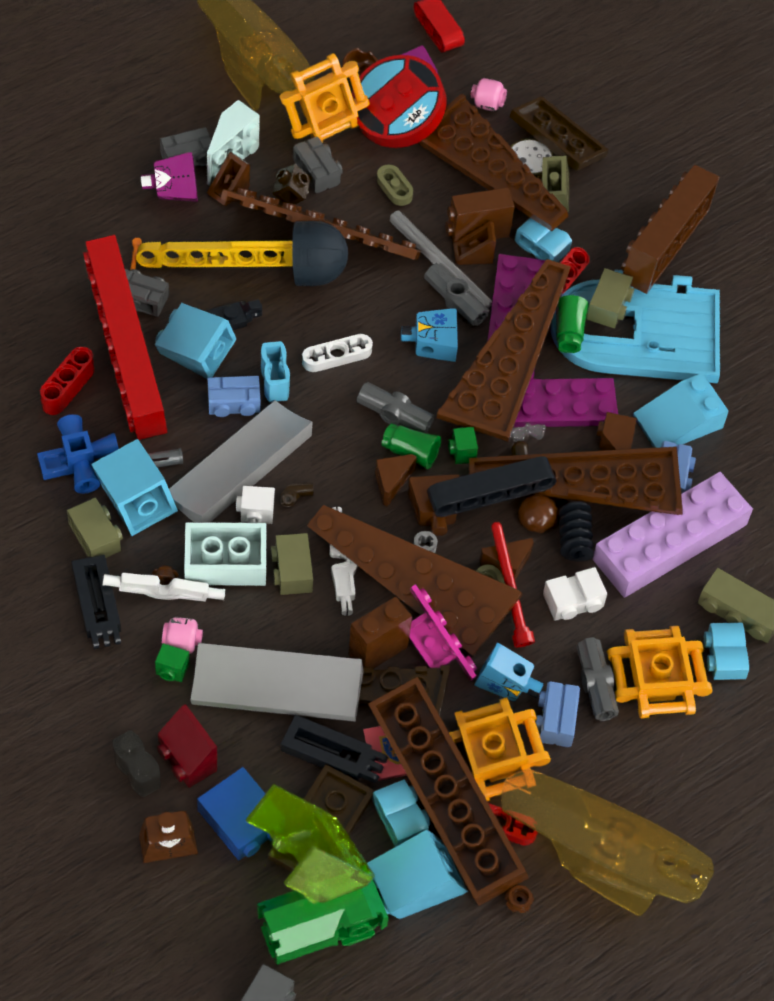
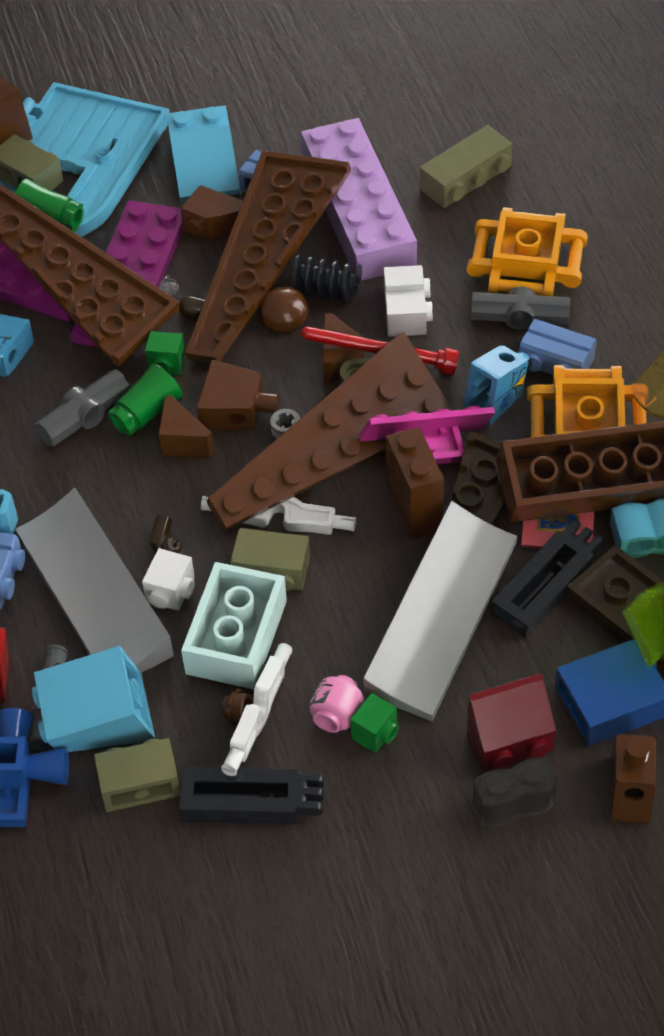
camera: 65 degrees left, 5 degrees down
black beam [426,456,557,517] -> none
medium azure brick [704,623,749,680] -> none

